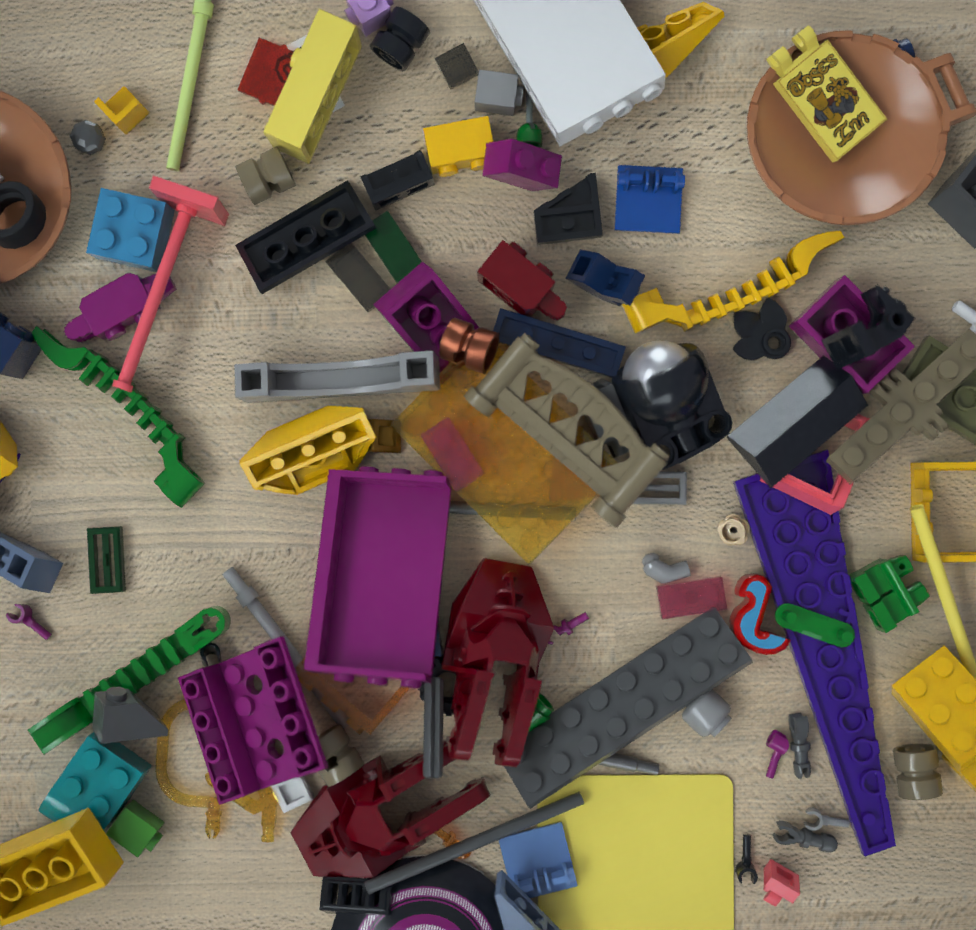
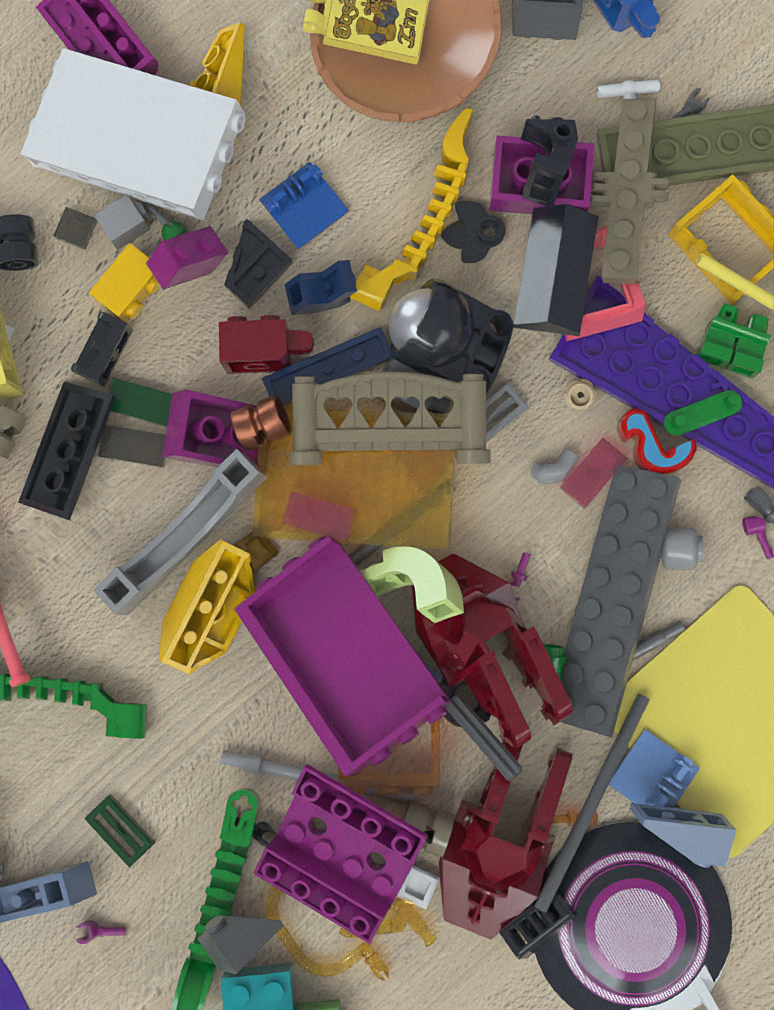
camera: 40 degrees left, 5 degrees down
none -> yellowish green arch [360,546,464,623]

